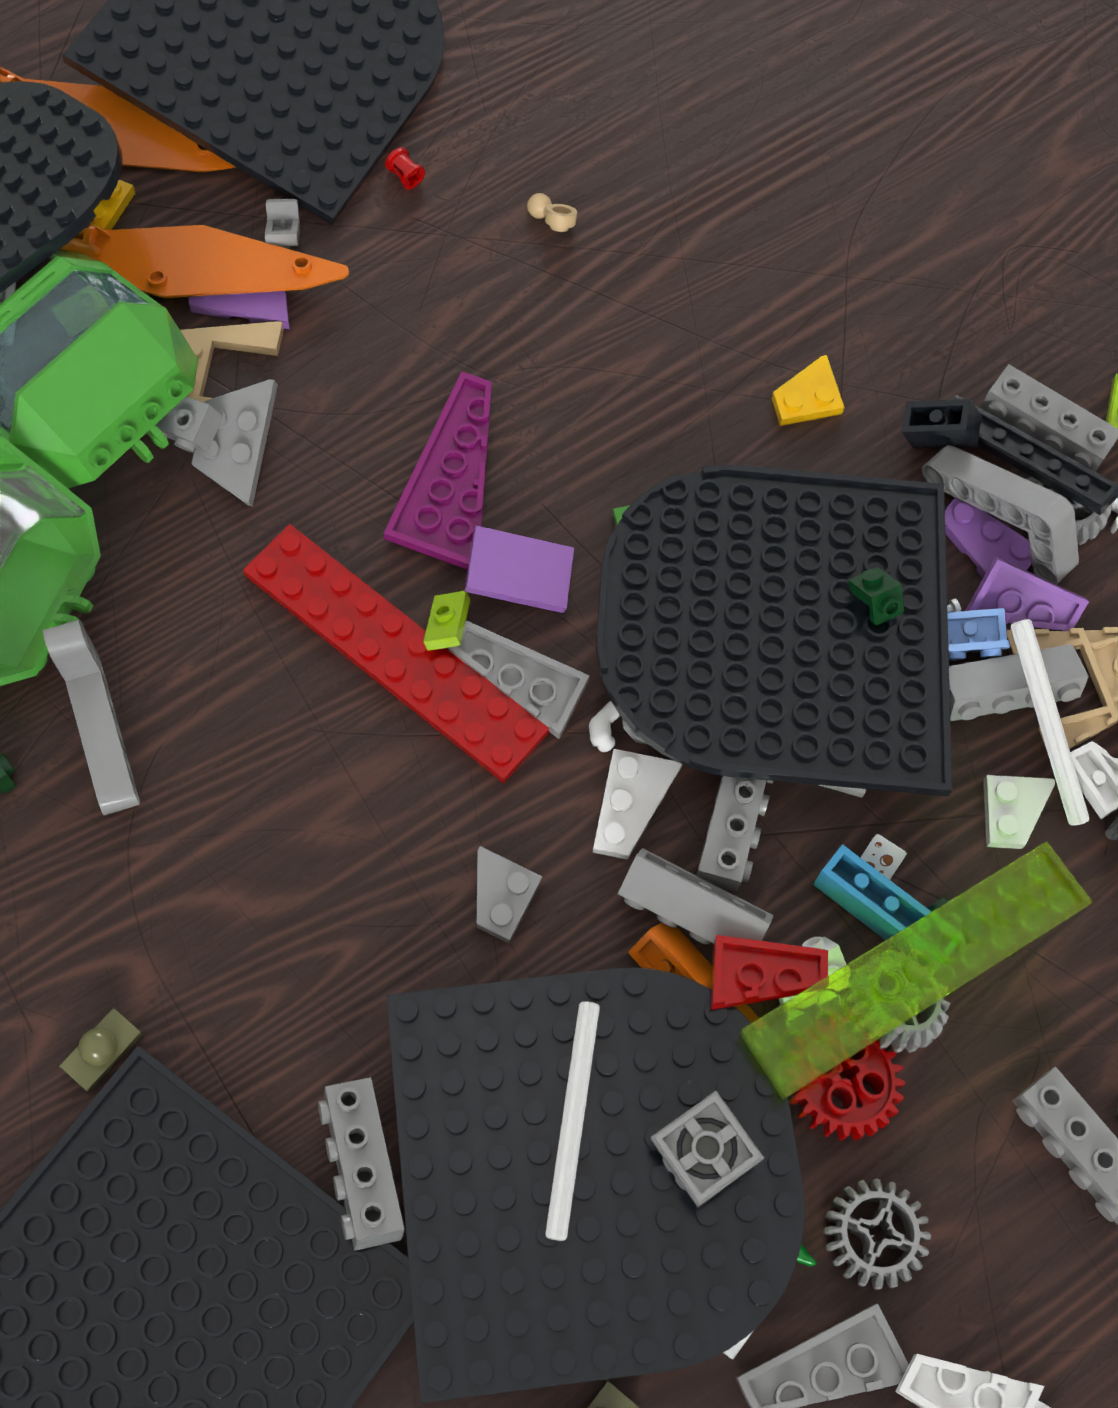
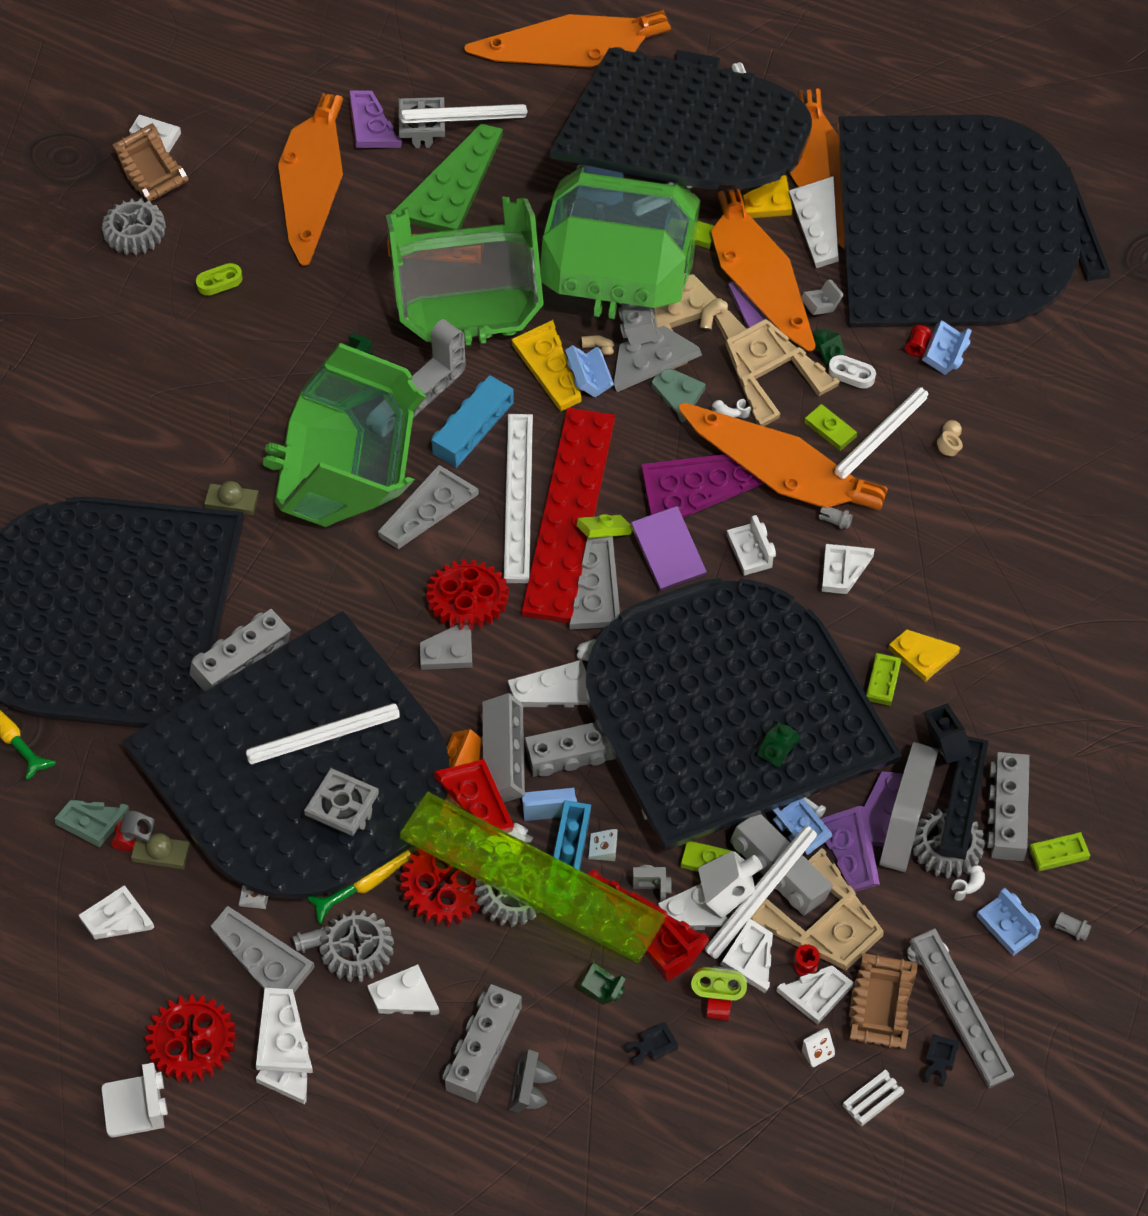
camera: 65 degrees right, 10 degrees down
none -> bright green windscreen [263,343,426,527]
none -> light grey pin [292,927,327,953]
none -> white wing [367,965,439,1015]
none -> light grey wing [378,465,479,549]
none -> red gear [426,559,509,630]
none -> dark azure brick [431,375,514,468]
none -> white tile [504,414,533,583]
none -> yellow wing [512,320,581,412]
none -> light blue panel [522,788,577,821]
none -> light blue bracket [565,345,614,398]
none -> dark green bracket [577,962,626,1005]
none -> tan arm [581,335,614,355]
none -> red wedge [587,869,709,982]
none -> light grey bracket [633,865,671,902]
none -> sand green wing [652,369,706,423]
none -> orange wing [679,403,888,510]
none -> lime plate [681,841,739,872]
none -> white torso [698,851,763,918]
none -> tan arm [700,298,728,330]
none -> white arm [712,399,751,418]
none -> tan wing [725,319,840,426]
none -> white bracket [727,515,776,576]
none -> white wing [789,177,839,268]
none -> lime plate [804,404,857,451]
none -> dark green bracket [812,327,845,365]
none -> light grey pin [819,507,853,529]
none -> white wing [822,544,874,594]
none -> white plate [829,355,876,388]
none -> white axle [834,387,928,479]
none -> lime plate [867,653,902,706]
none -> light blue bracket [922,320,972,375]

